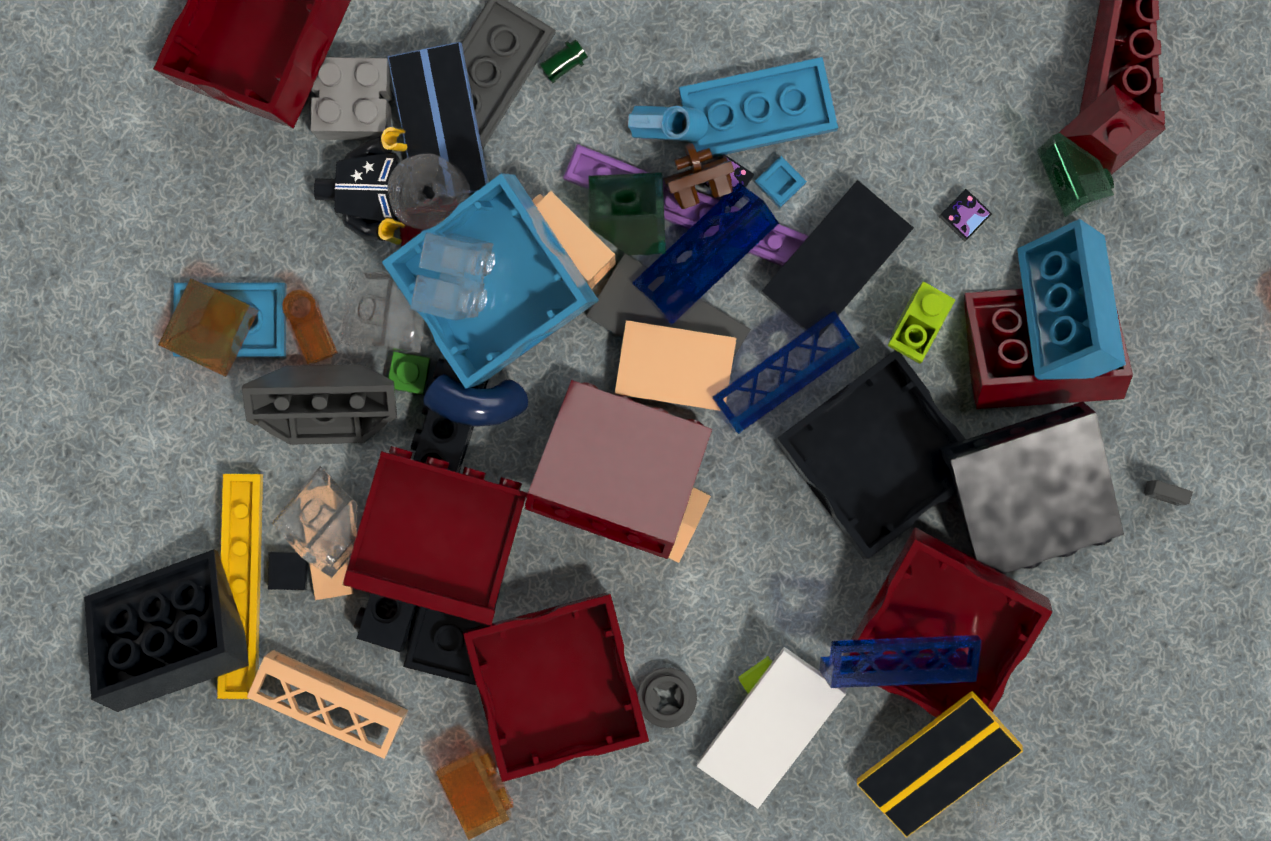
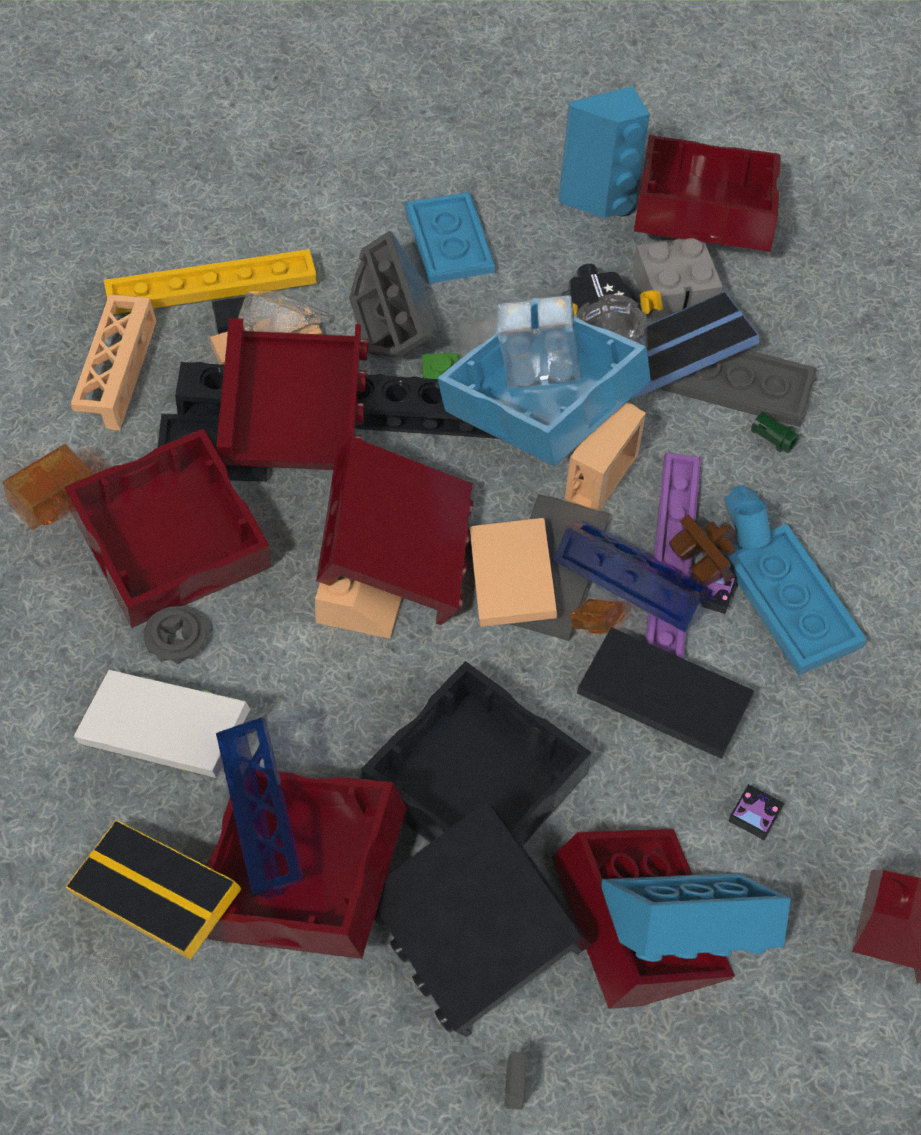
camera: 75 degrees right, 30 degrees down
black slope [84,549,249,712] -> none
clear orange slope [158,278,259,377] -> none
clear orange piece [282,290,338,365] -> none
dark blue cylinder [423,374,528,427] -> none
clear green slope [589,172,666,255] -> none
clear blue fence [712,311,860,434] -> none
dark azure tile [754,156,807,209] -> none
lime slope [887,281,956,364] -> none
clear green slope [1037,133,1114,217] -> none
none -> dark azure slope [558,86,650,218]
none -> clear orange plate [571,599,624,634]

